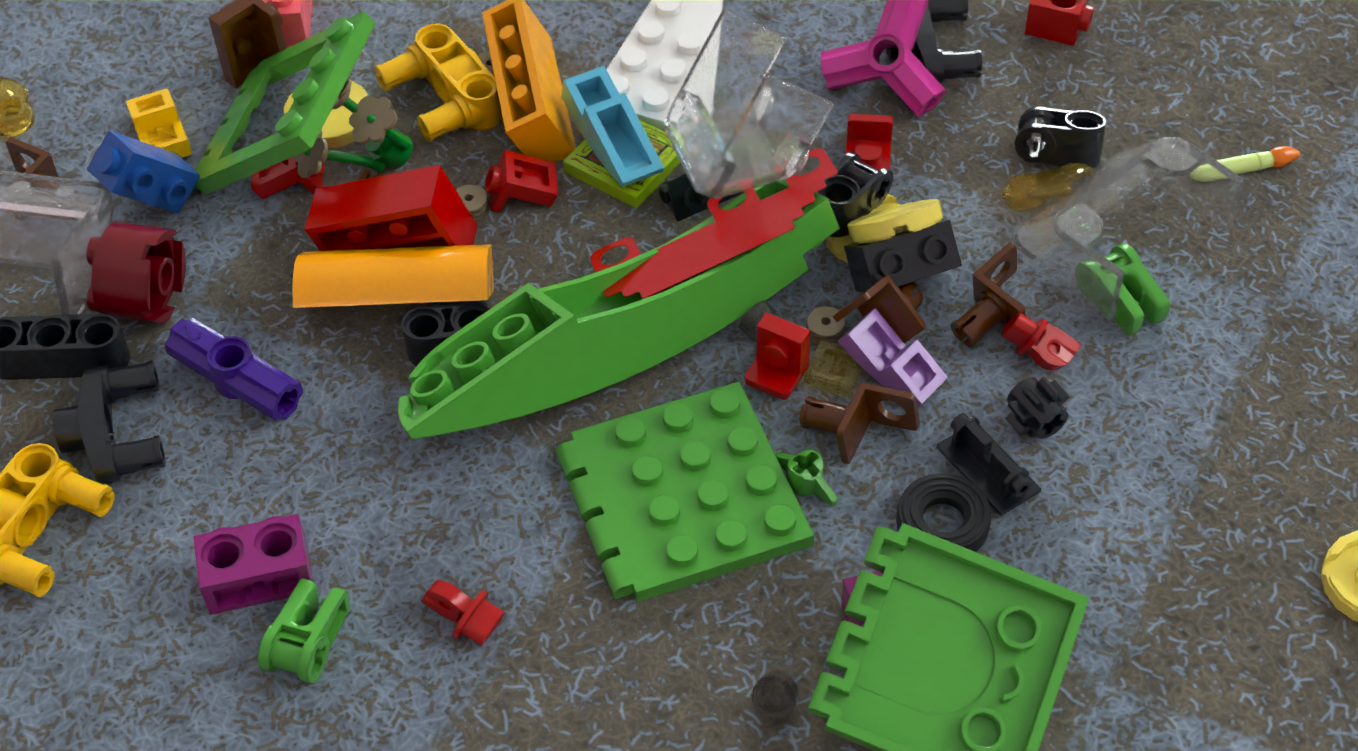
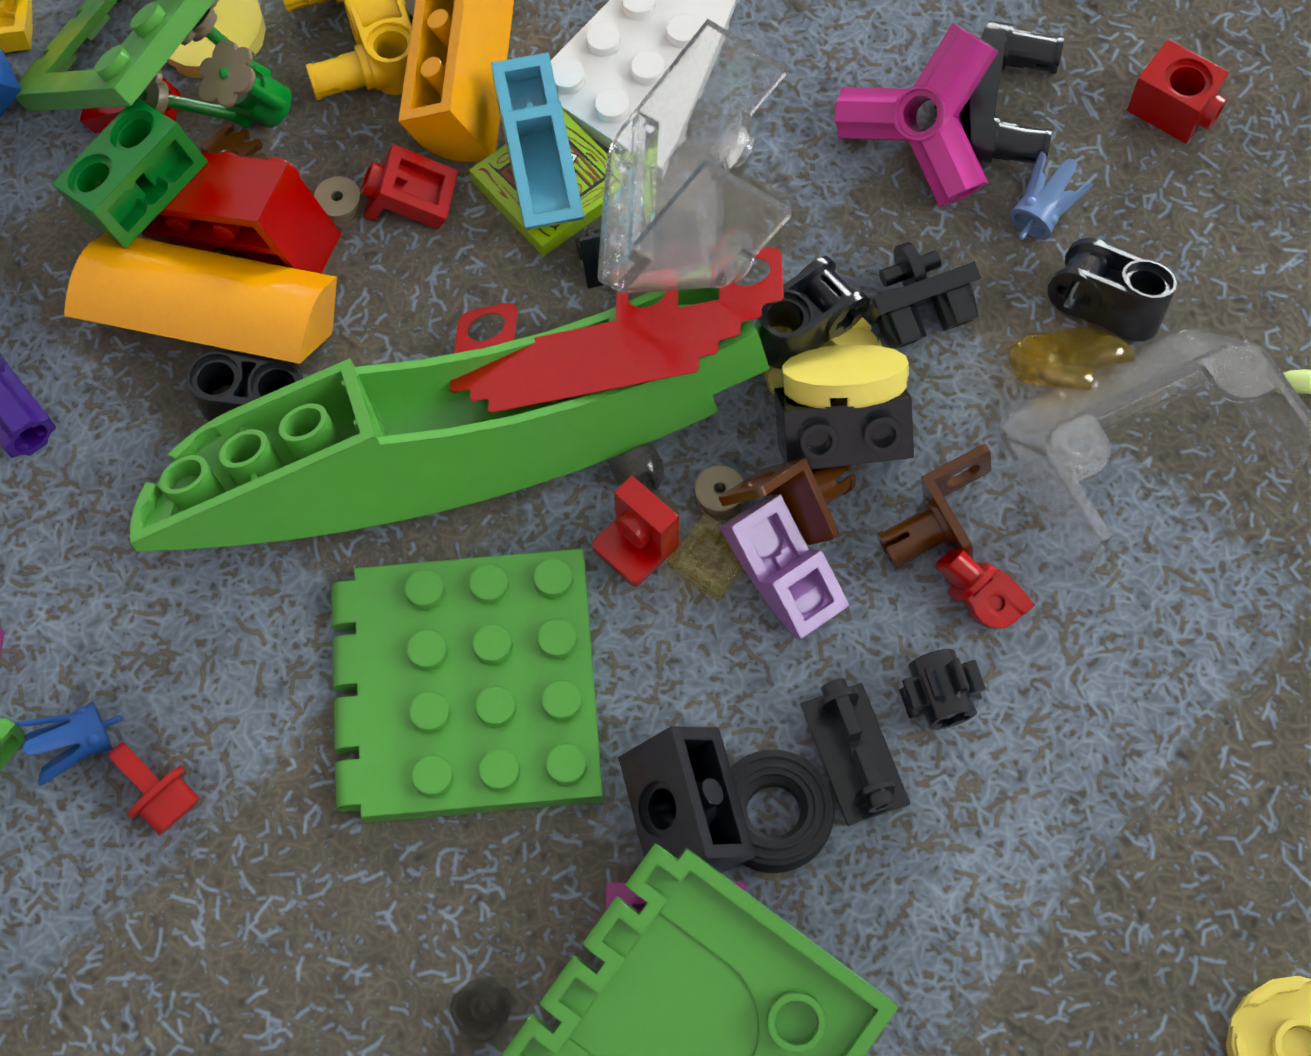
camera: 15 degrees right, 15 degrees up
bright green piece [775,449,838,507] -> none
reddish brown bracket [800,382,920,464] -> none
red bracket [845,114,893,170] -> none
bright green piece [1078,243,1170,336] -> none
none -> blue piece [14,701,123,786]
none -> green brick [52,99,208,249]
none -> black brick [618,726,756,874]
none -> black hips [863,242,981,349]
none -> medium blue piece [1009,151,1093,240]

